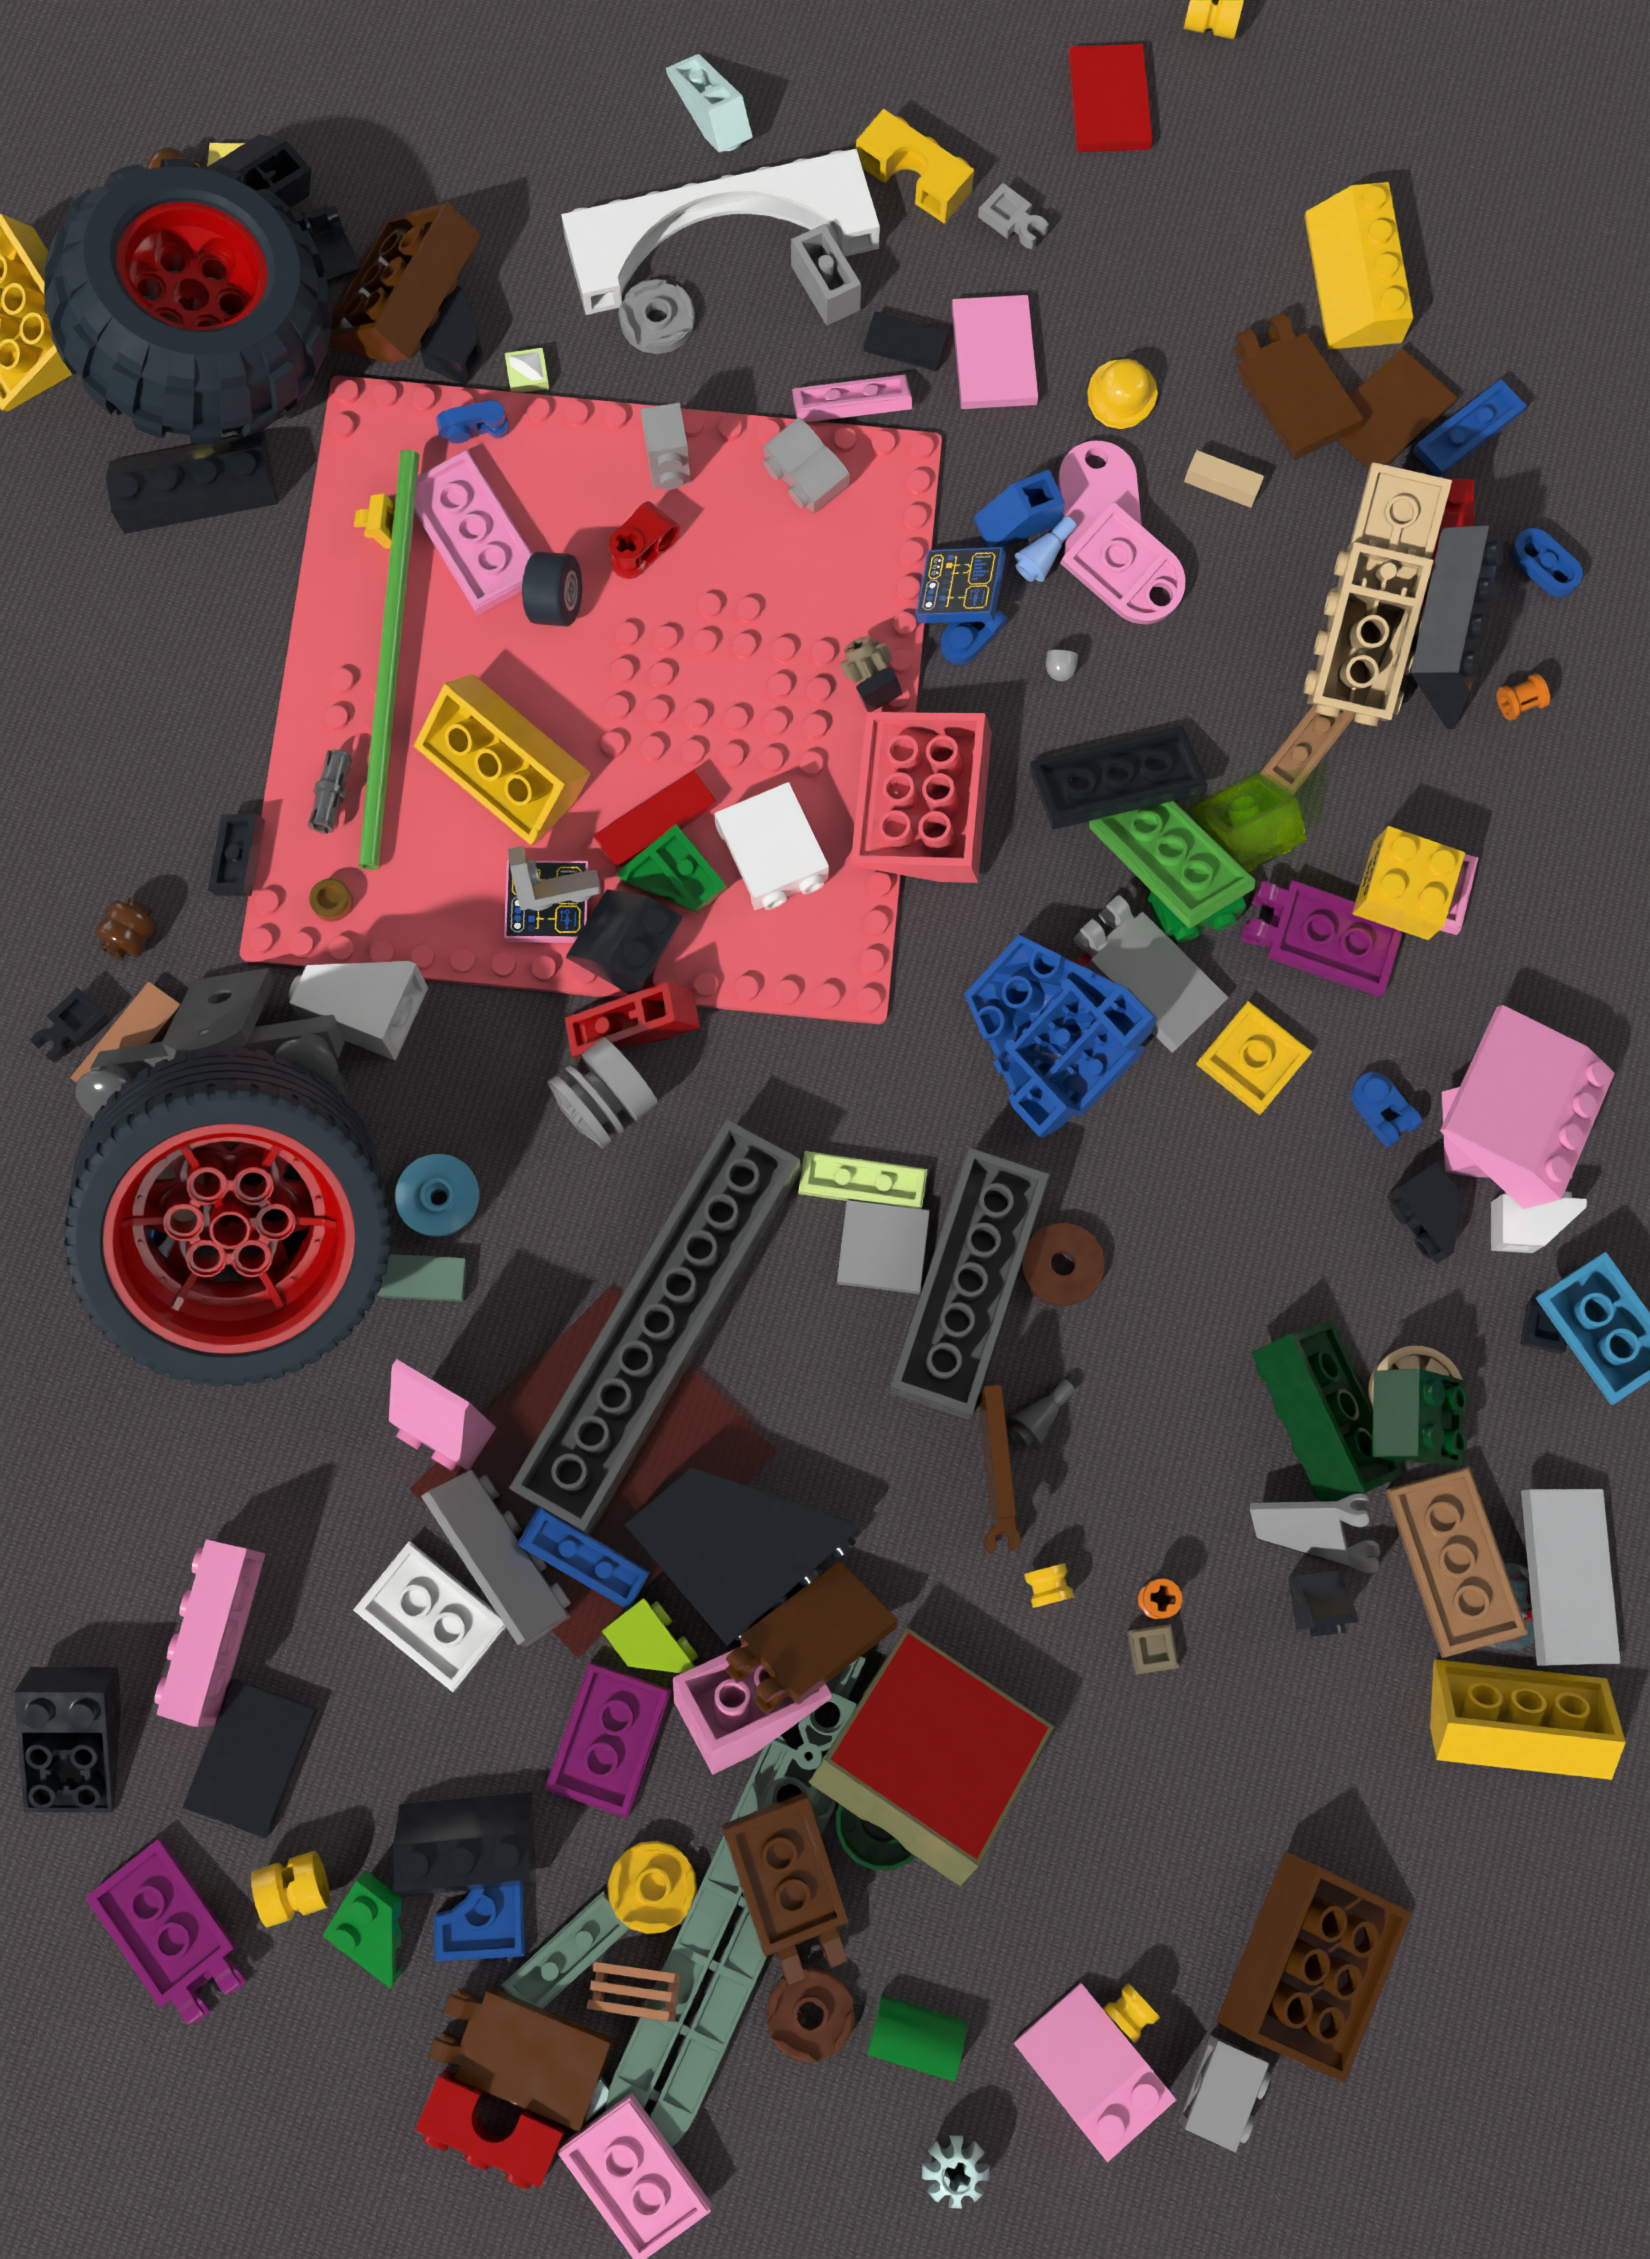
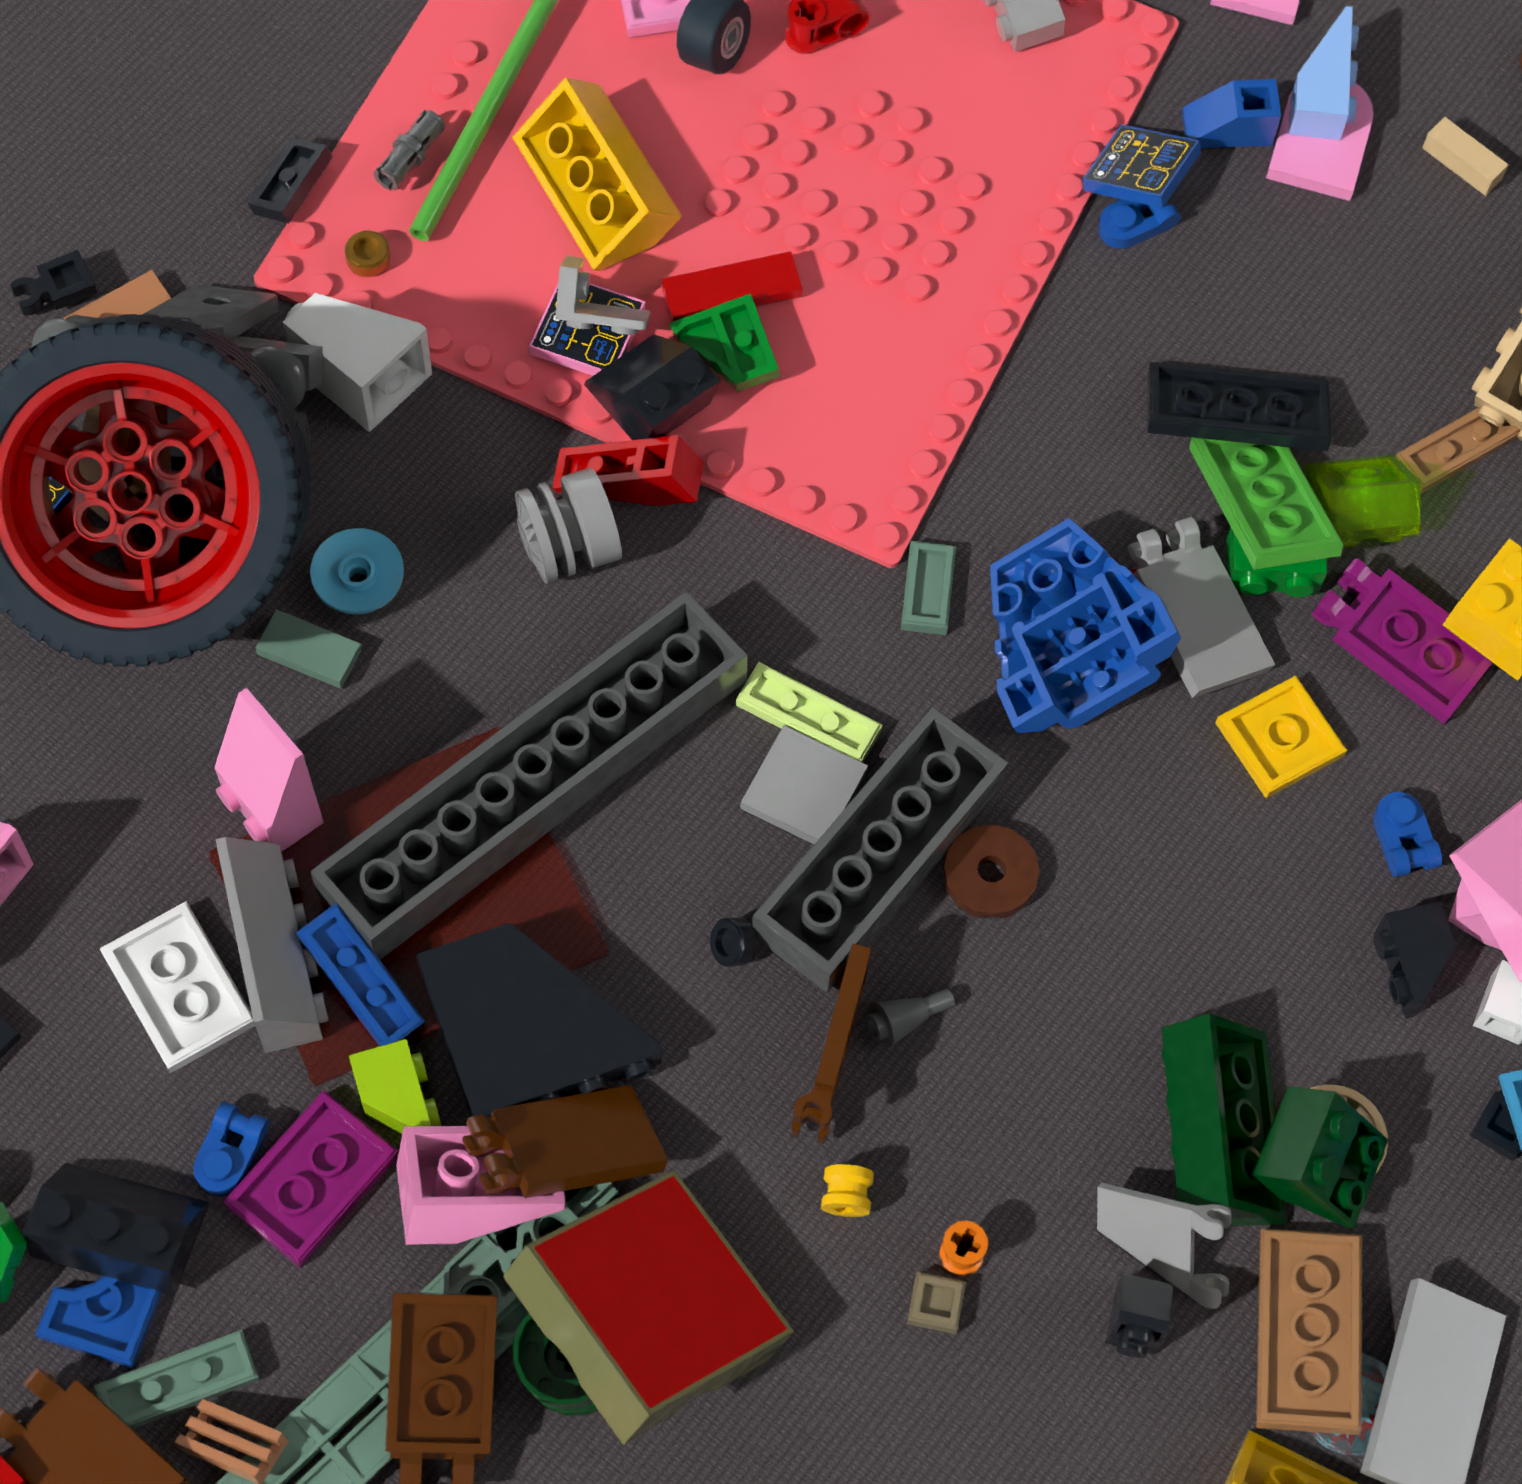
camera: 20 degrees right, 10 degrees down
reddish brown piece [95,898,157,961] -> none
yellow tile [607,1841,697,1934] -> none
white panel [714,782,829,910] -> none
dark tan gear [840,636,892,683] -> none
coral slope [851,712,992,883] -> none
black tile [856,667,903,712] -> none
light blue cone [1014,516,1077,582] -> none
light grey hinge [1046,650,1078,681] -> none
bright pink tile [1060,501,1185,624] -> none
yellow hat [1087,359,1158,429] -> none
none -> blue plate [193,1101,270,1197]
none -> black tile [710,917,756,967]
none -> sand green tile [900,541,956,635]
none -> light blue slope [1289,6,1359,140]

